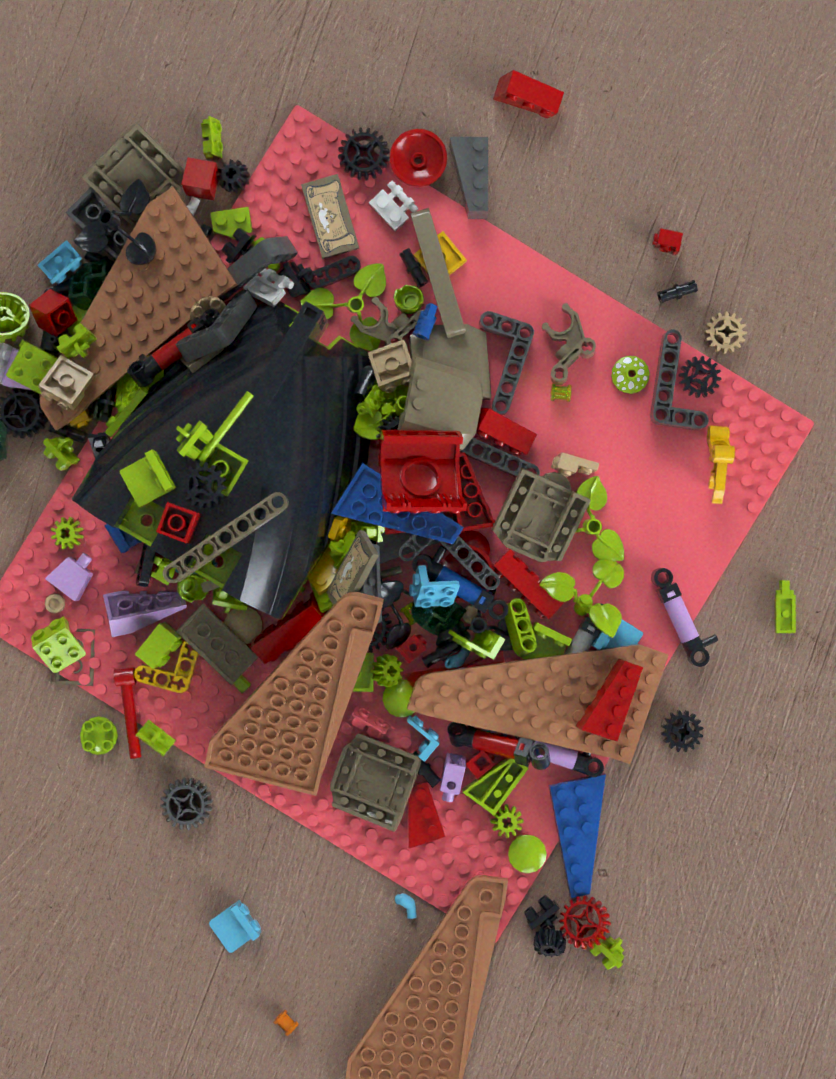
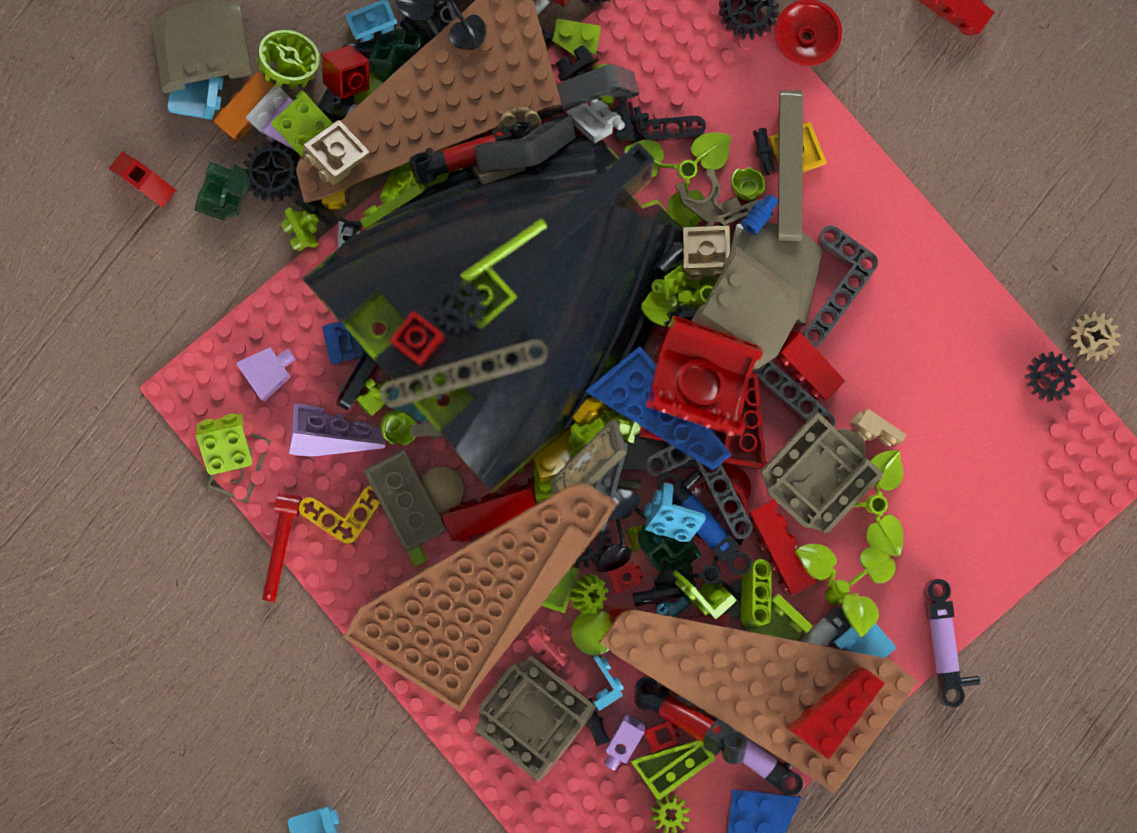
camera: 20 degrees right, 5 degrees down
tan tile [45,594,66,613] -> none
lime gear [51,517,84,549] -> none
lime hips [57,323,97,359] -> none
lime dish [80,716,118,755] -> none
black hips [89,388,116,423] -> none
lime bracket [120,450,176,507] -> none
lime brick [135,622,183,669] -> none
lime hips [136,720,176,756] -> none
dark grey gear [160,777,213,830] -> none
lime hips [176,420,213,460] -> none
lime hips [212,587,248,613] -> none
tile [301,174,359,259] -> none
white plate [369,180,419,231] -> none
red wing [409,781,445,849] -> none
dark grey wedge [449,137,488,219] -> none
tan tile [462,605,482,624] -> none
dark tan piece [542,303,596,385] -> none
clear neon green bush [550,384,571,402] -> none
lime dish [611,356,650,394] -> none
dark grey beam [650,329,709,430] -> none
red brick [652,228,683,256] -> none
black pin [657,280,698,304] -> none
black gear [661,710,704,752] -> none
yellow piece [707,426,735,504] -> none
lime hinge [775,580,796,633] -> none

